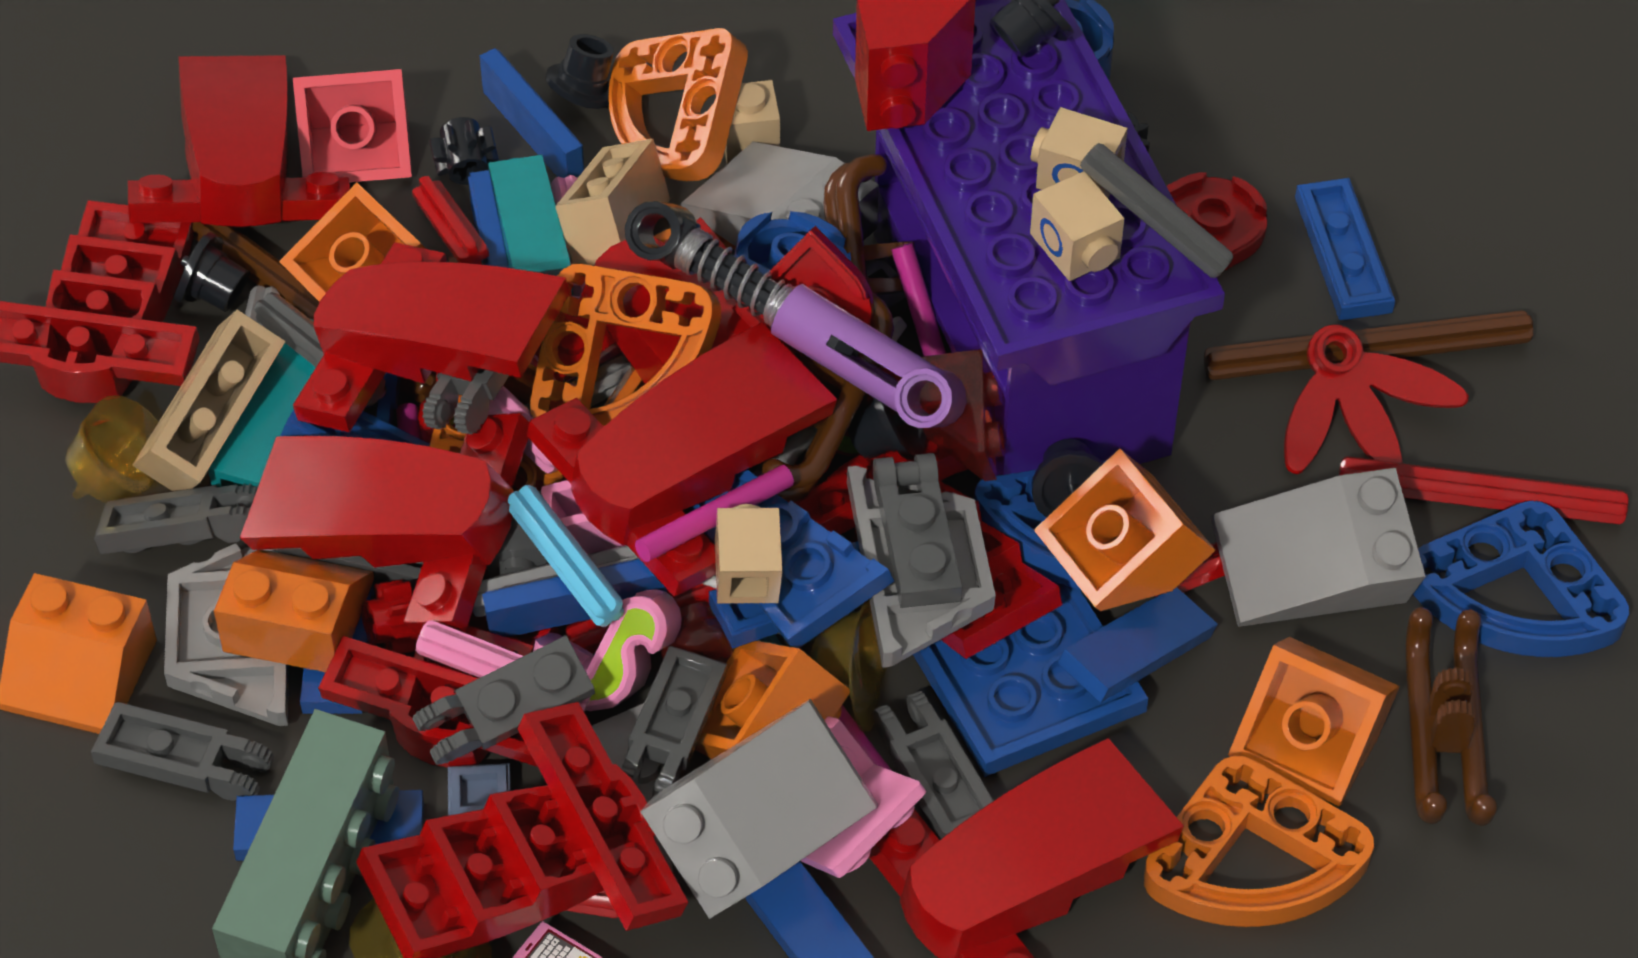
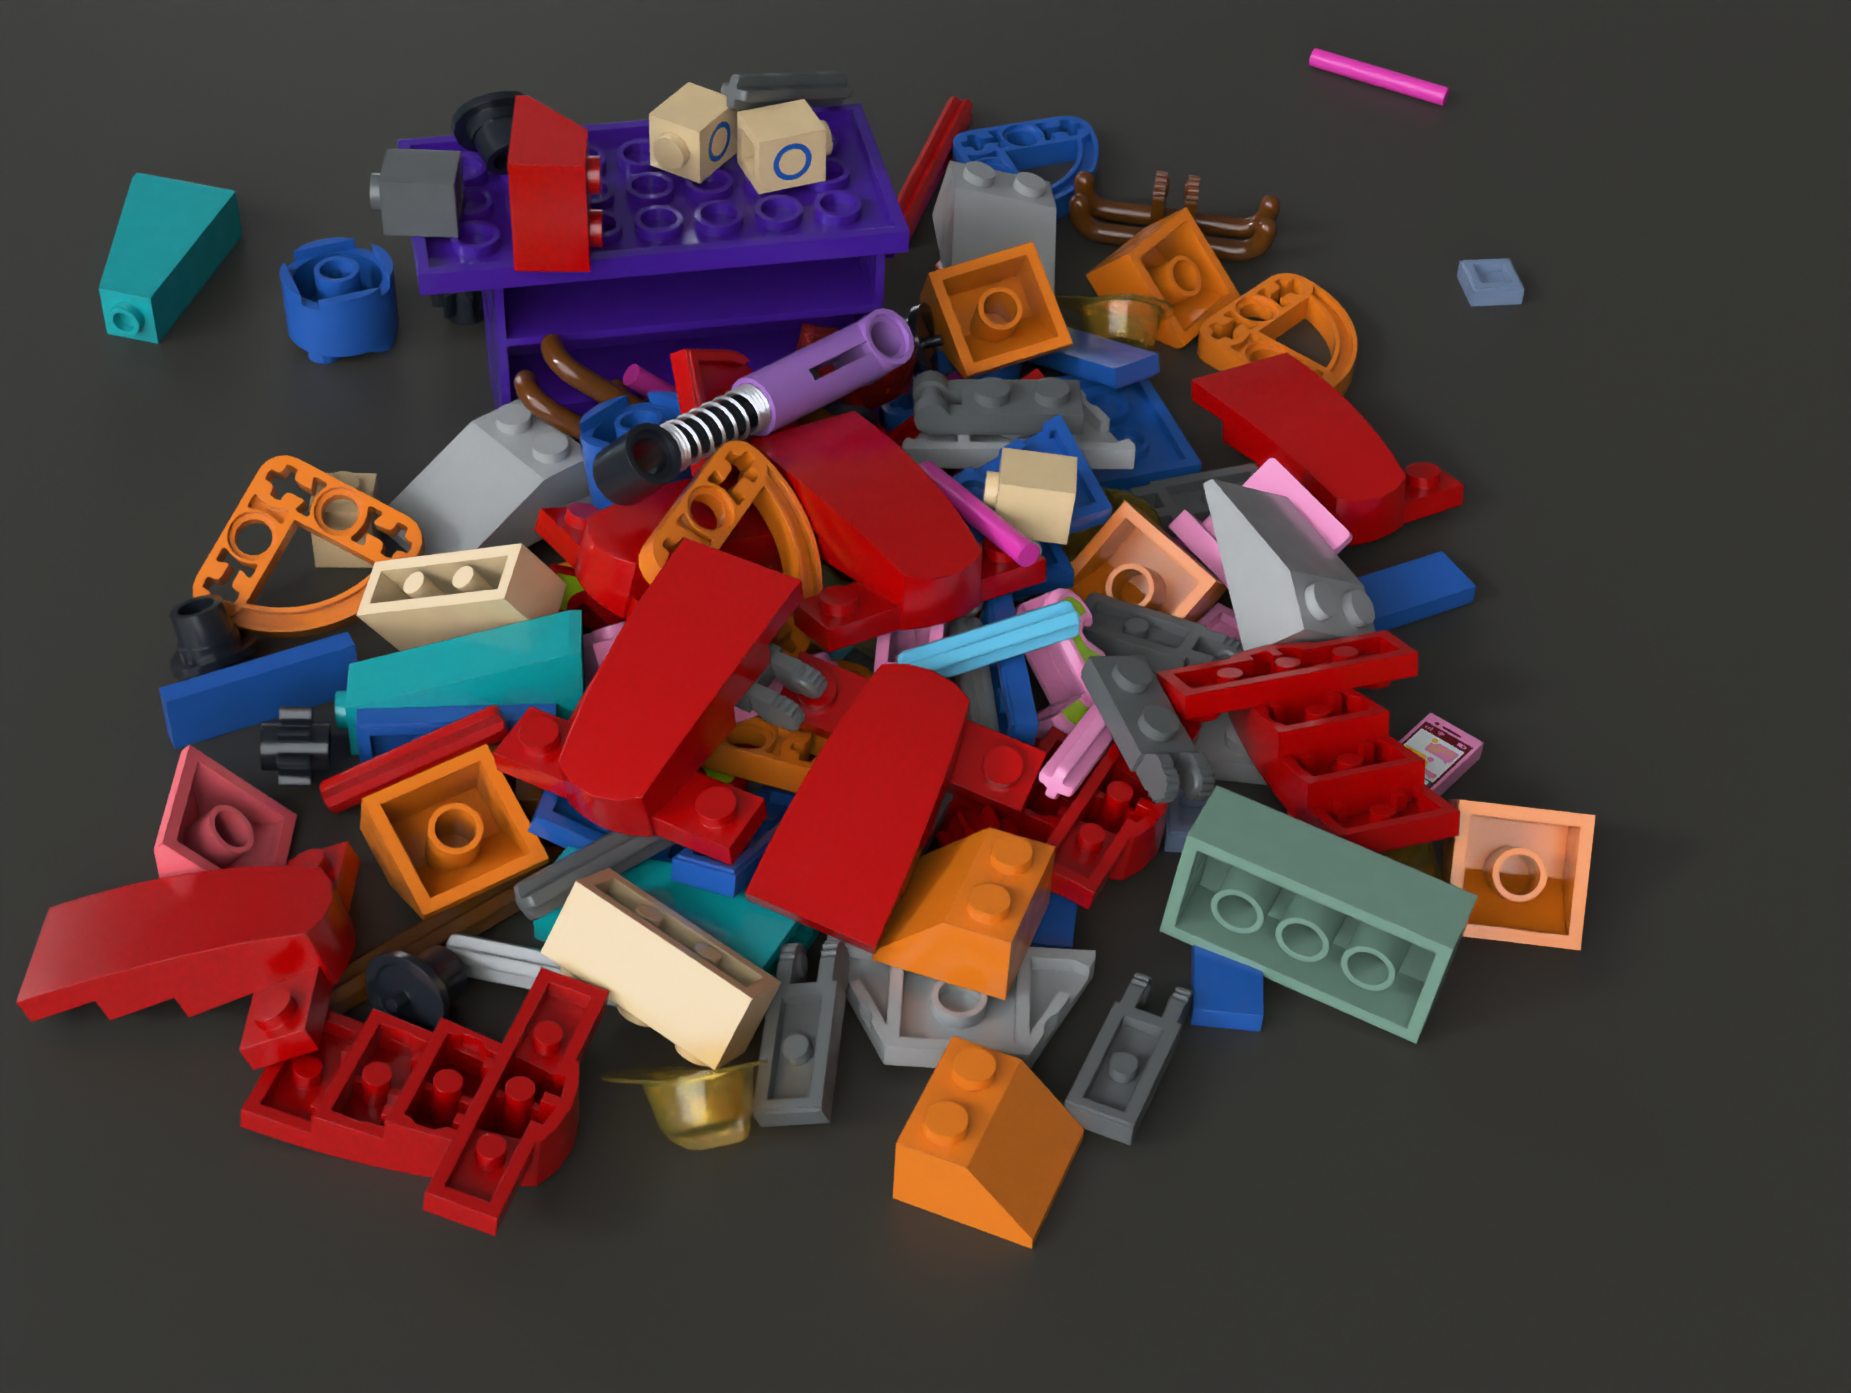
camera: 85 degrees left, 10 degrees down
none -> clear yellow piece [1055,294,1174,351]

